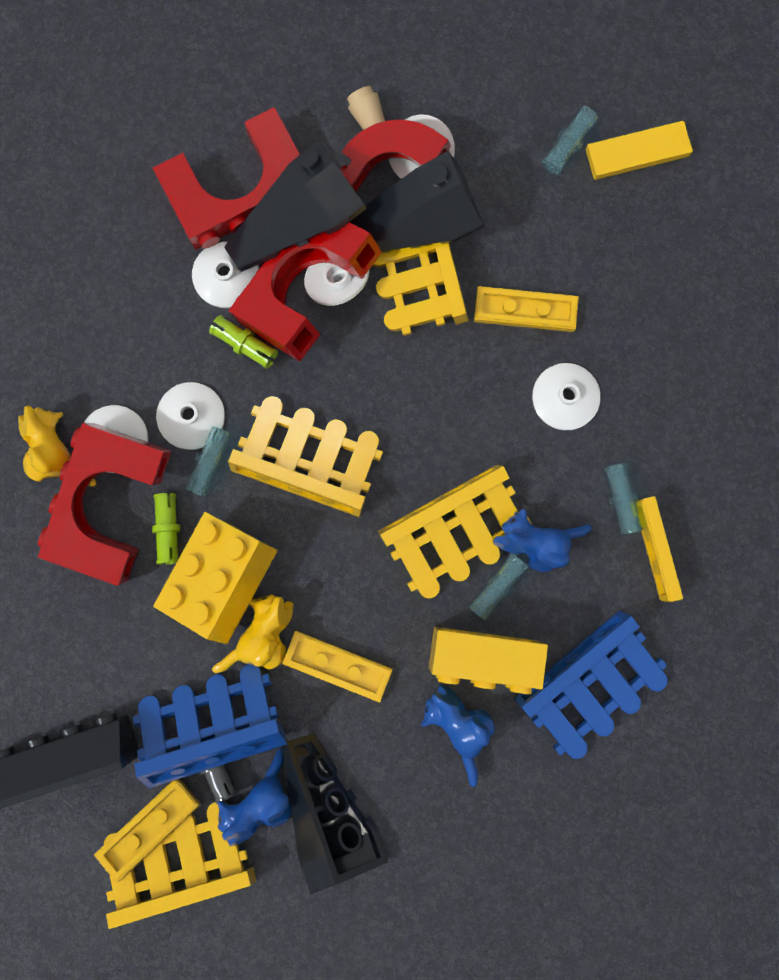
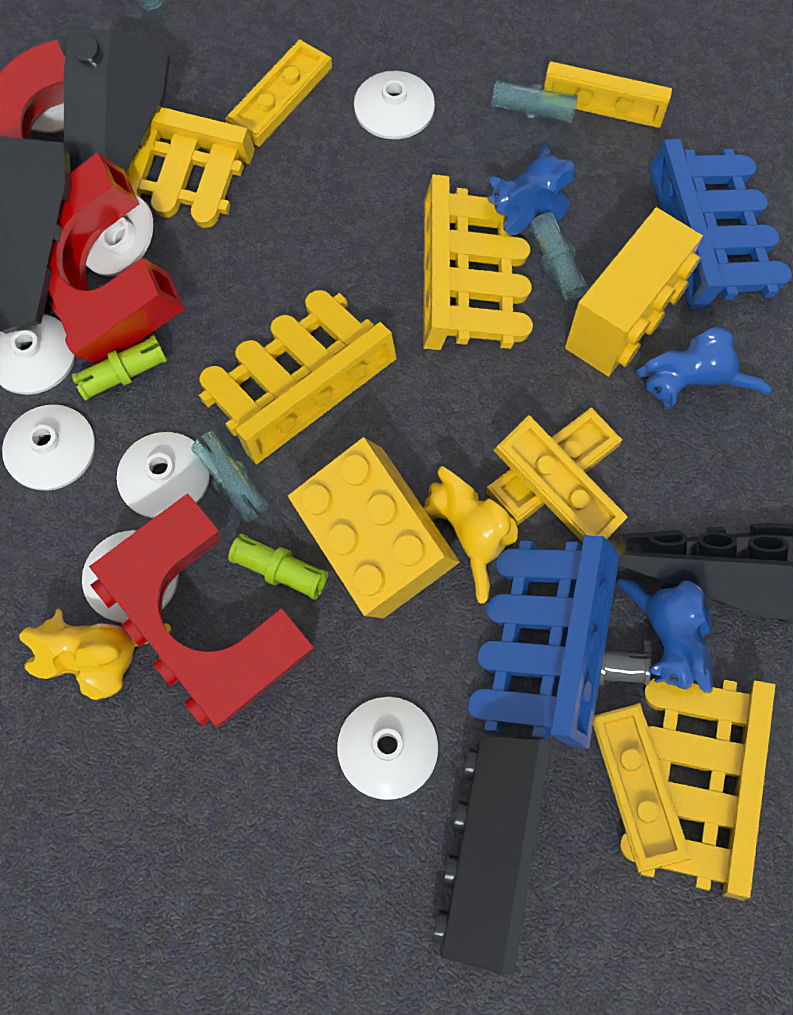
camera: 55 degrees left, 15 degrees down
none -> white dish [2,405,95,491]
none -> white dish [337,697,438,800]
none -> yellow tile [493,415,627,543]

